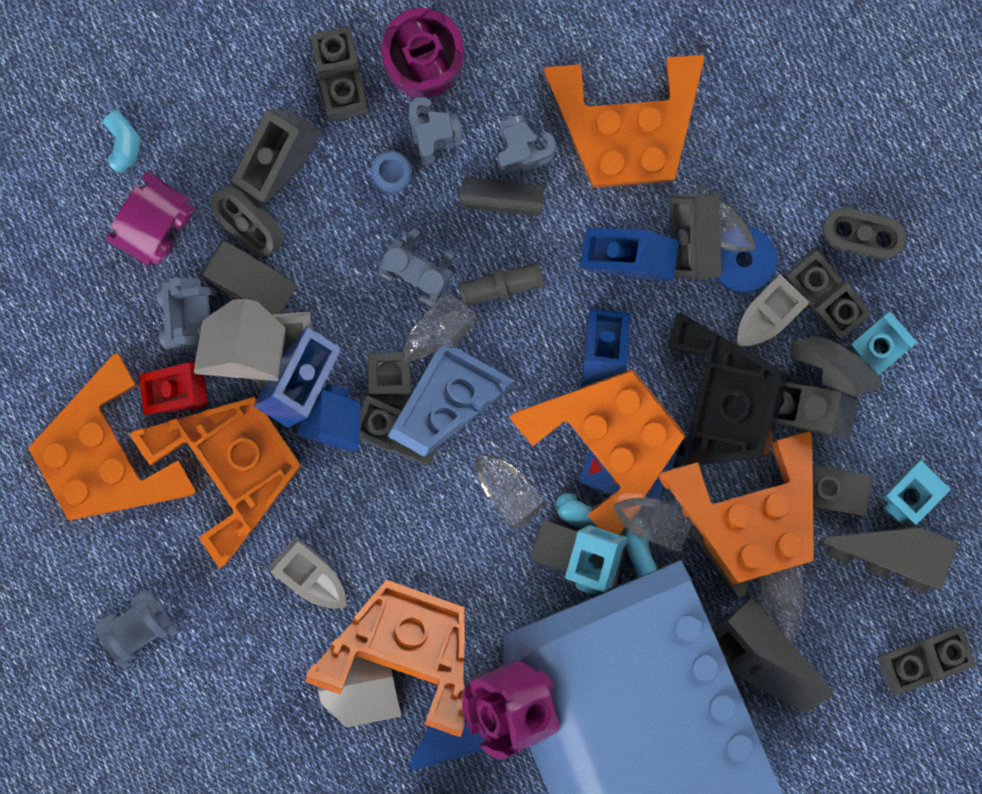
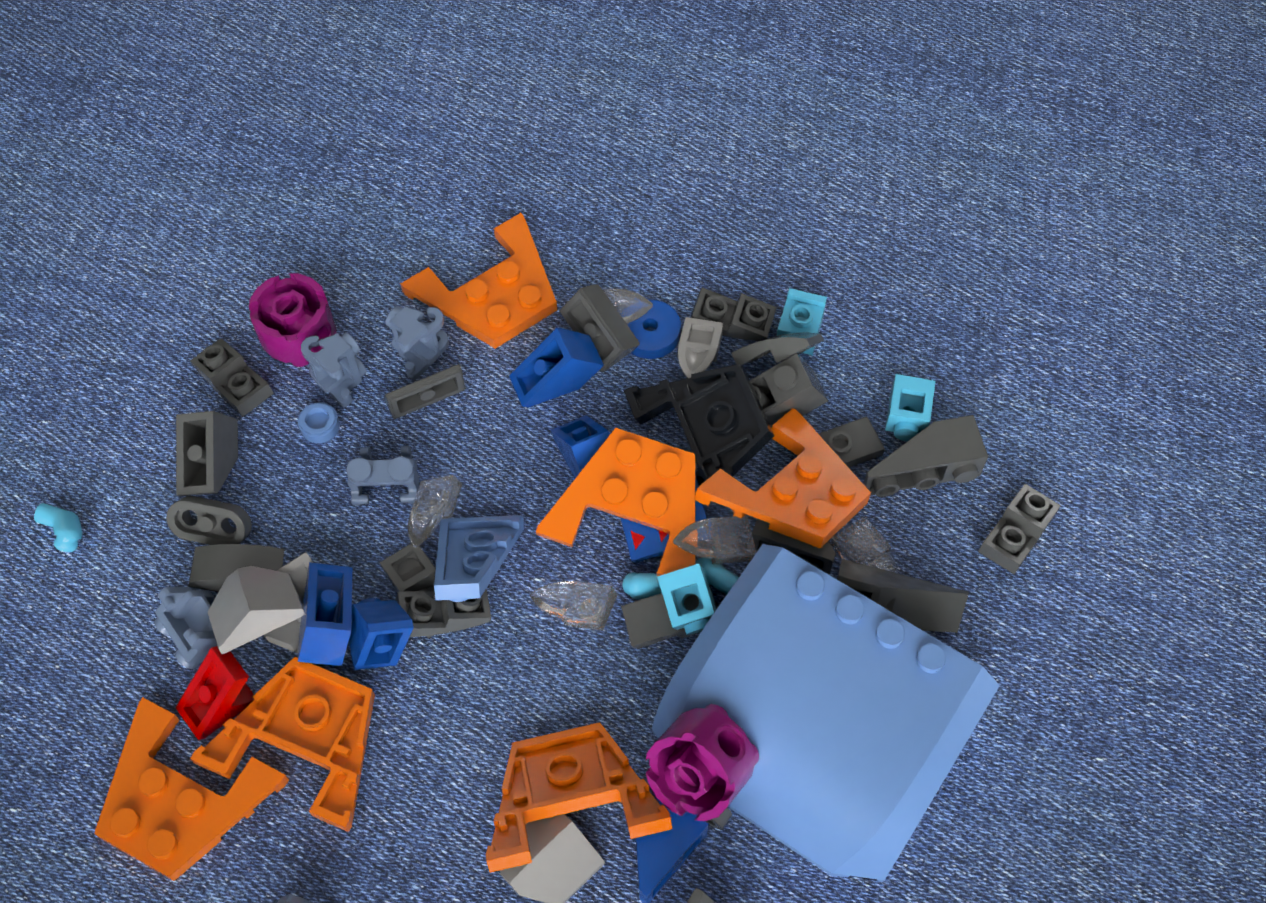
camera: 30 degrees left, 25 degrees down
magenta brick [105,171,196,267] -> none
light grey plate [268,537,347,608] -> none
dark grey pin [458,261,545,308] -> none
dark grey plate [822,207,906,260] -> none

